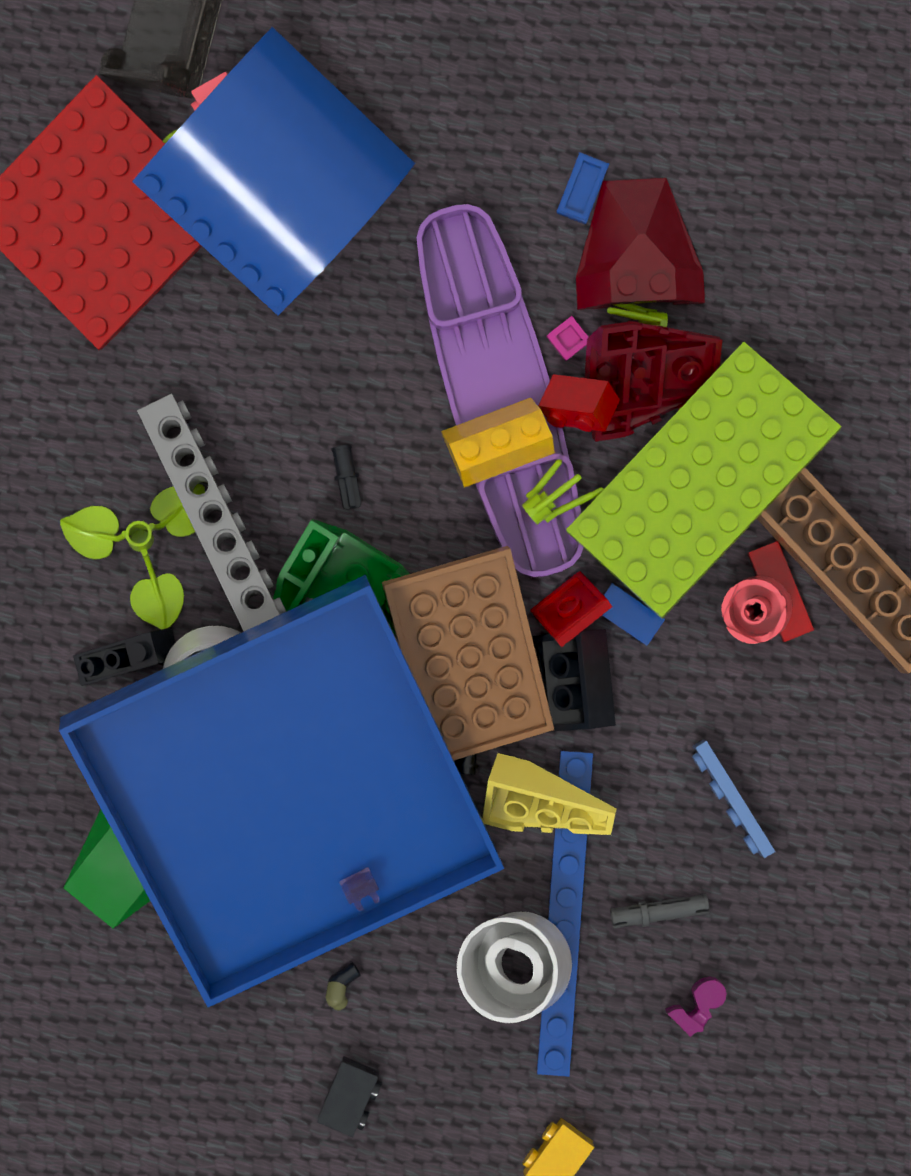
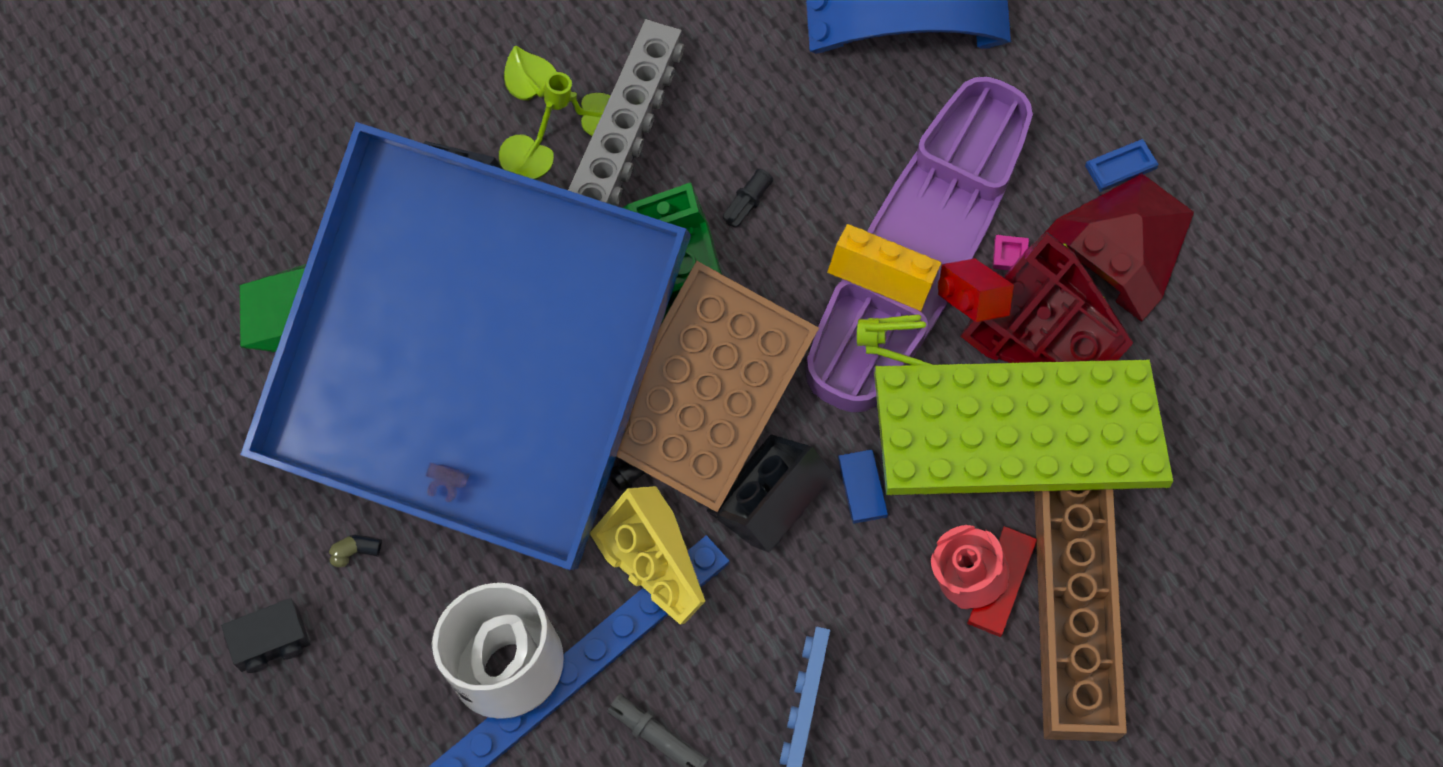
camera: 45 degrees right, 20 degrees down
red tile [530,571,613,647] -> none

